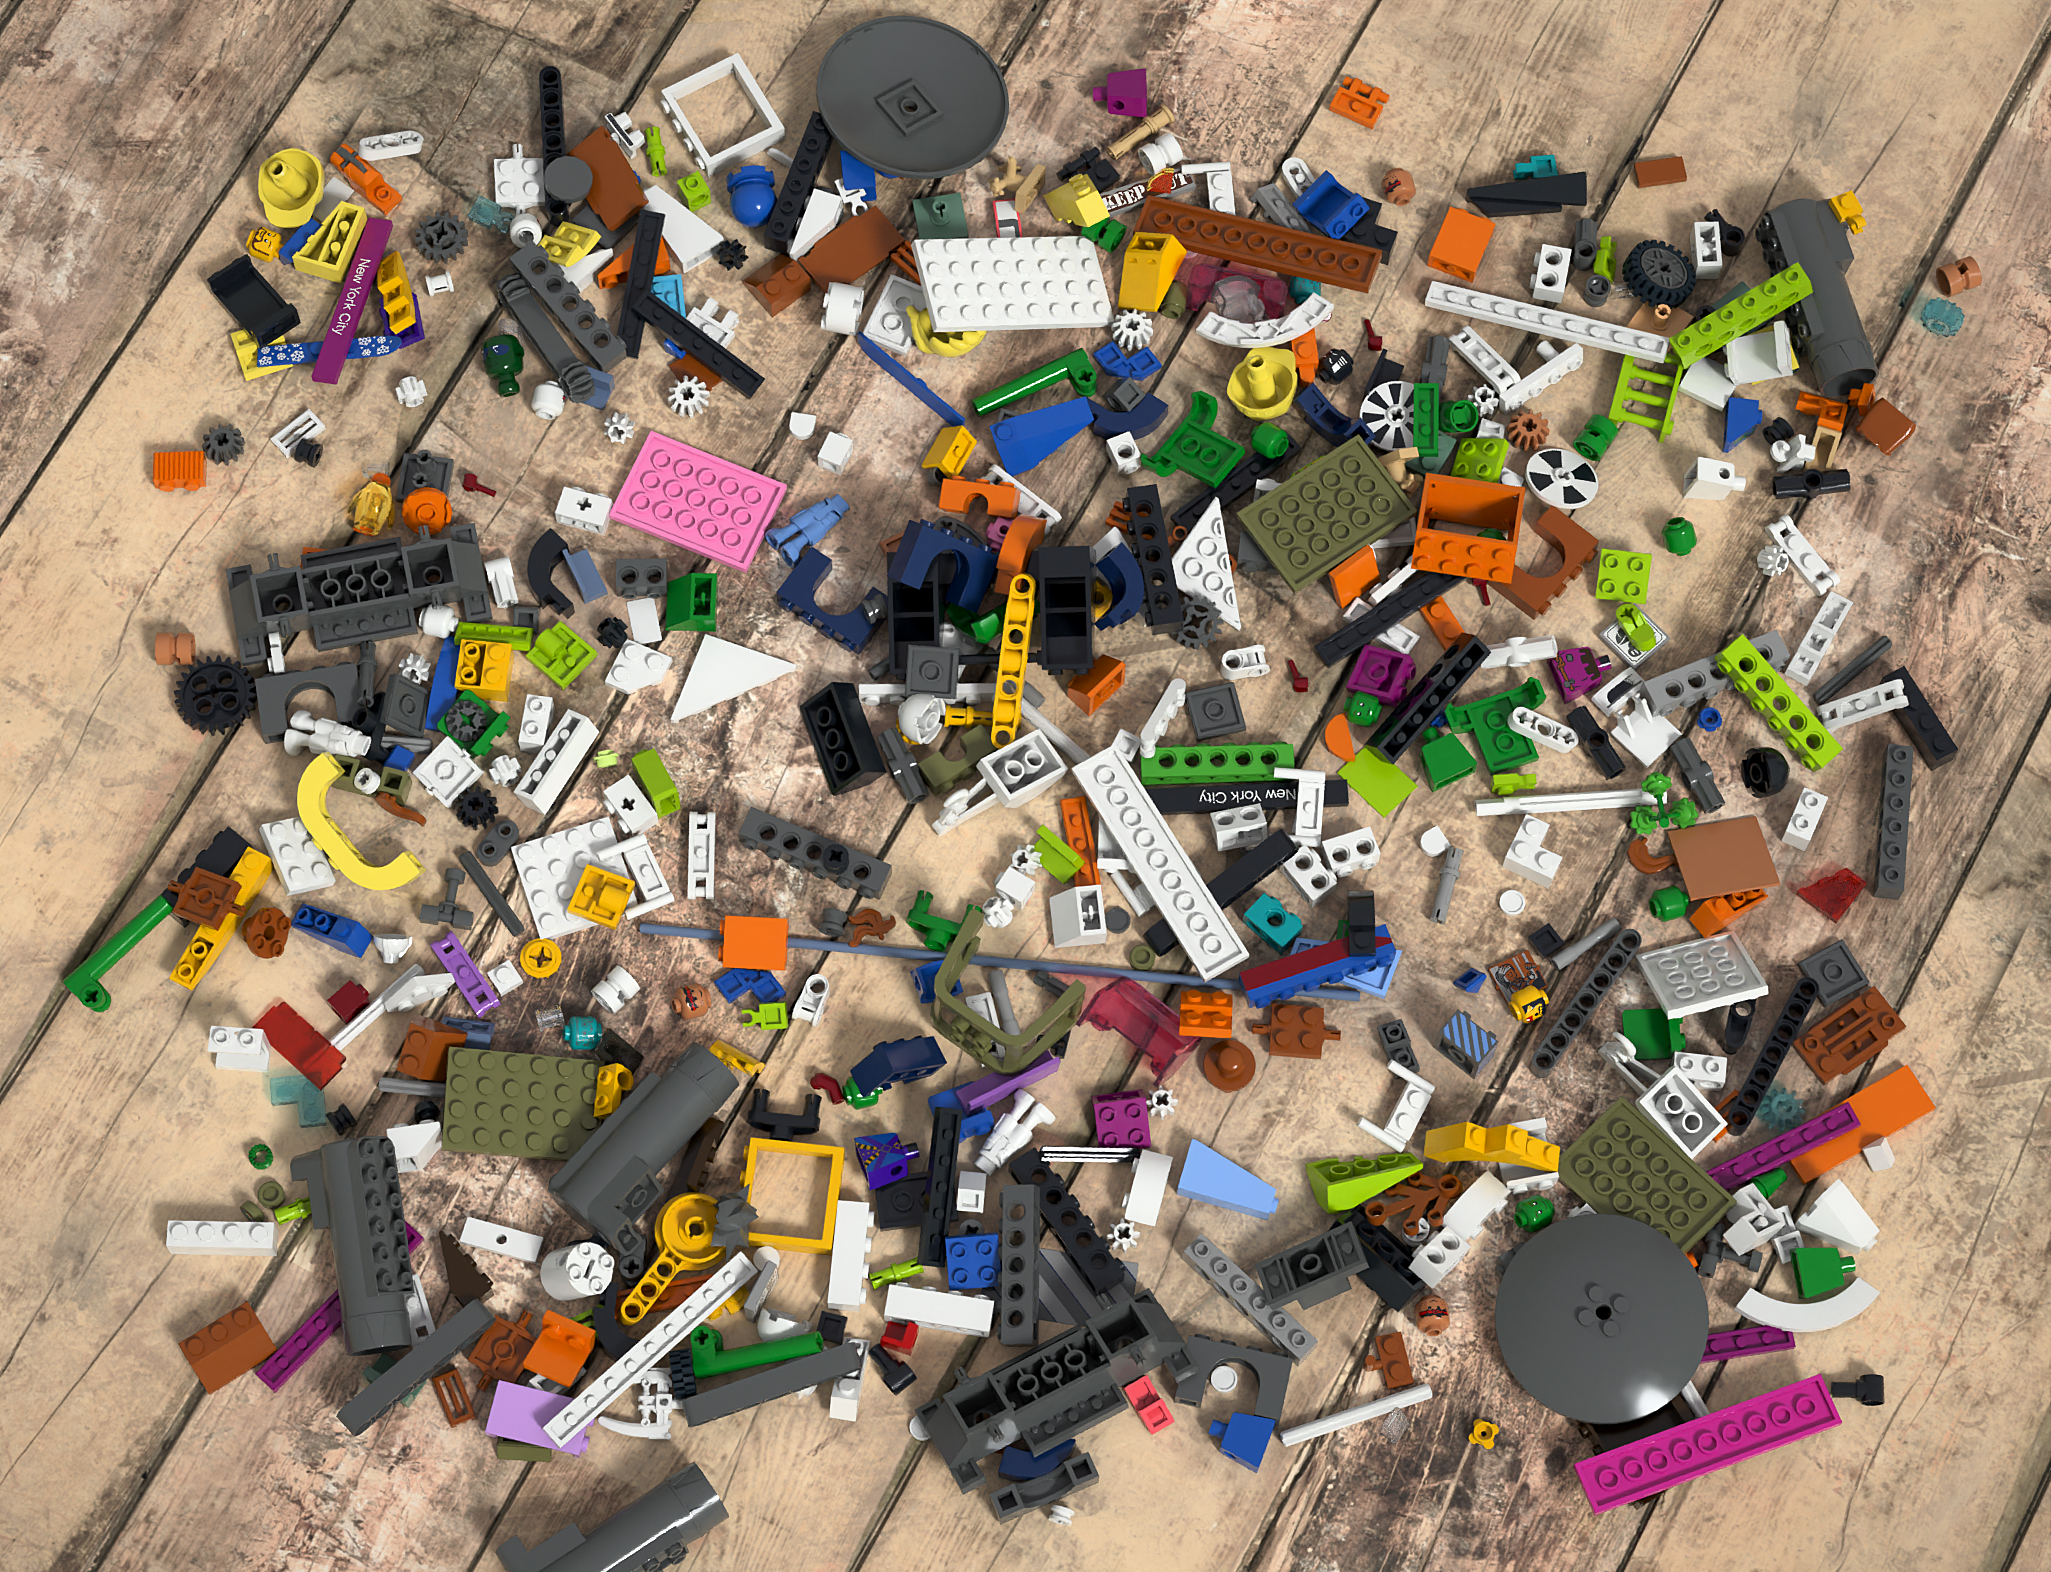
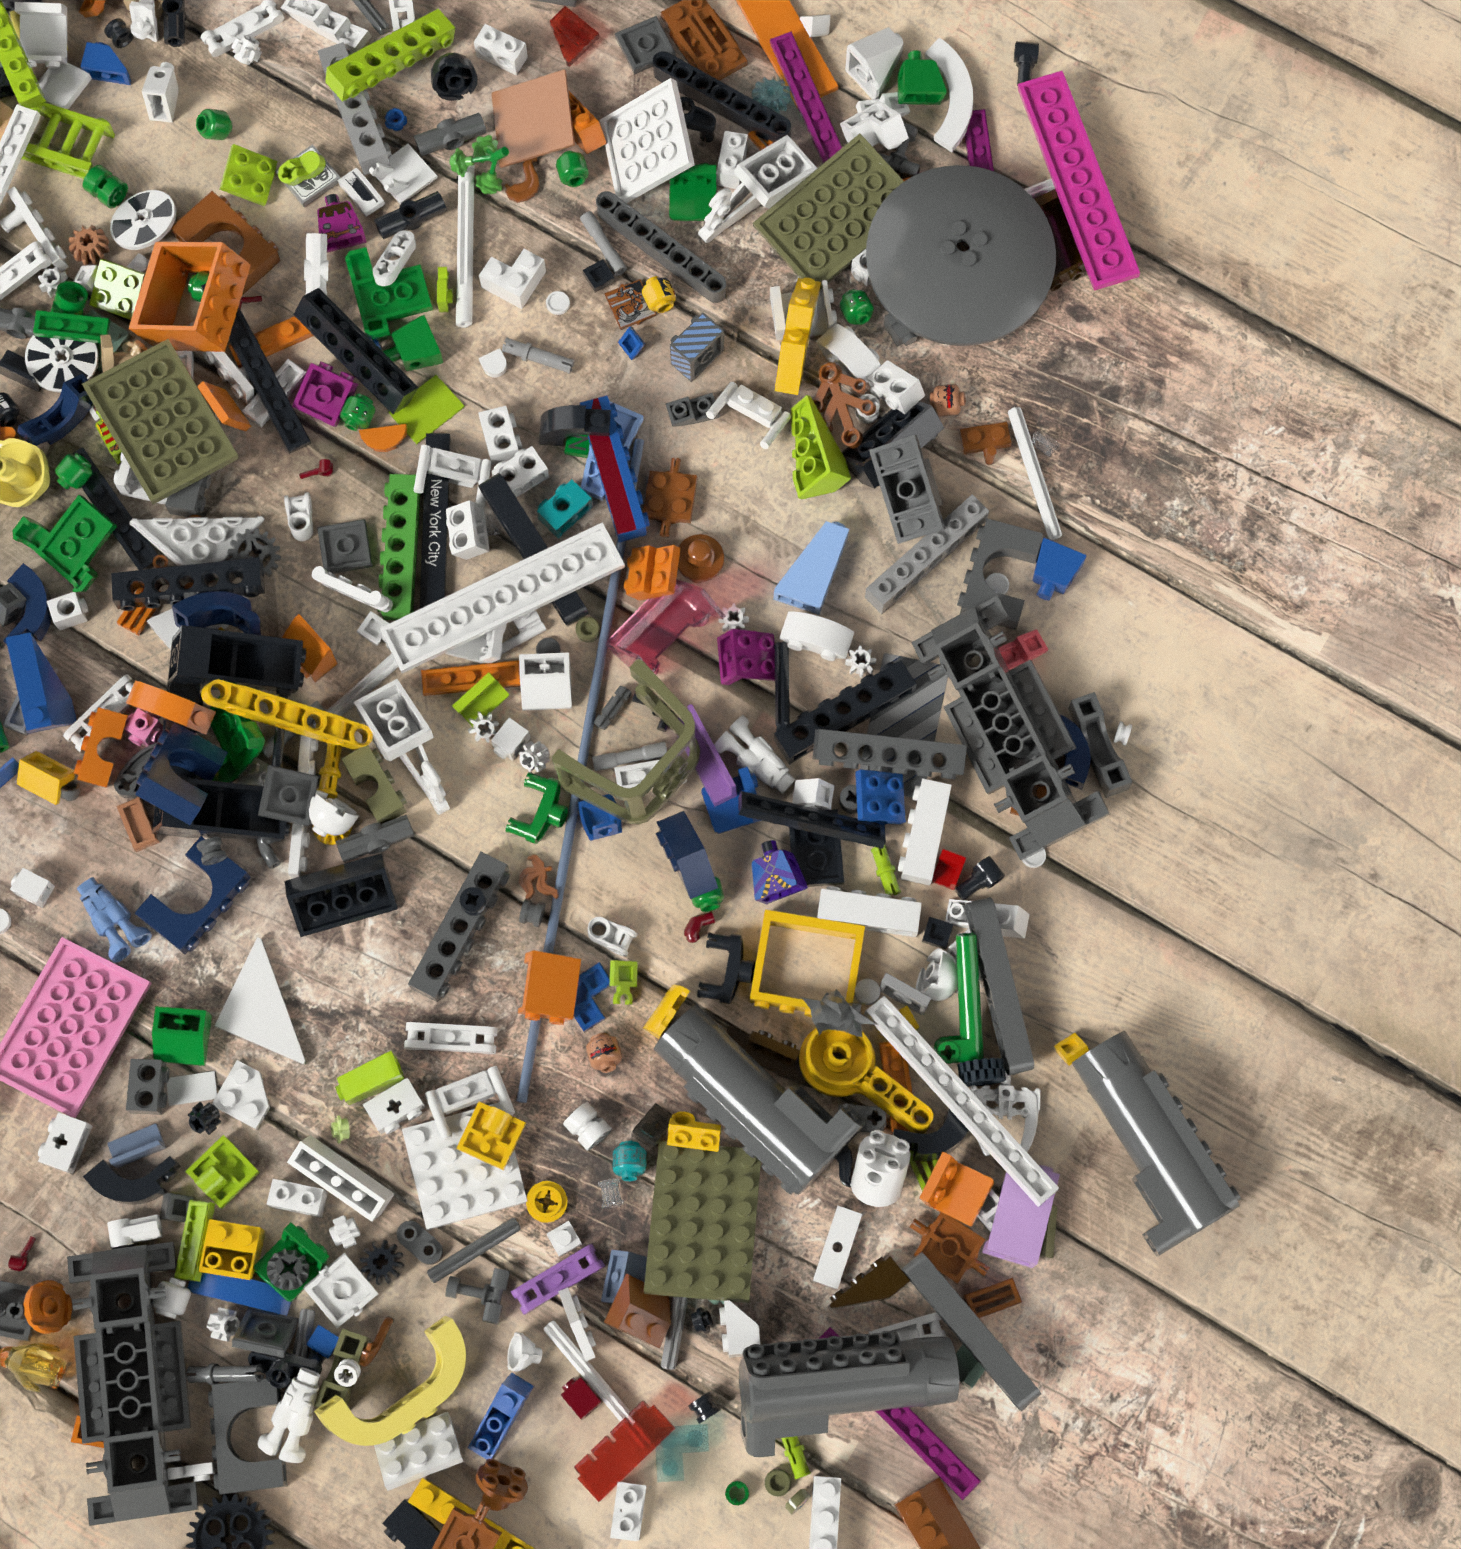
camera: 85 degrees left, 5 degrees up
yellow plate [1468,1419,1499,1449] -> none
green cone [1747,1167,1787,1200] -> none
none -> yellow plate [1054,1033,1089,1066]

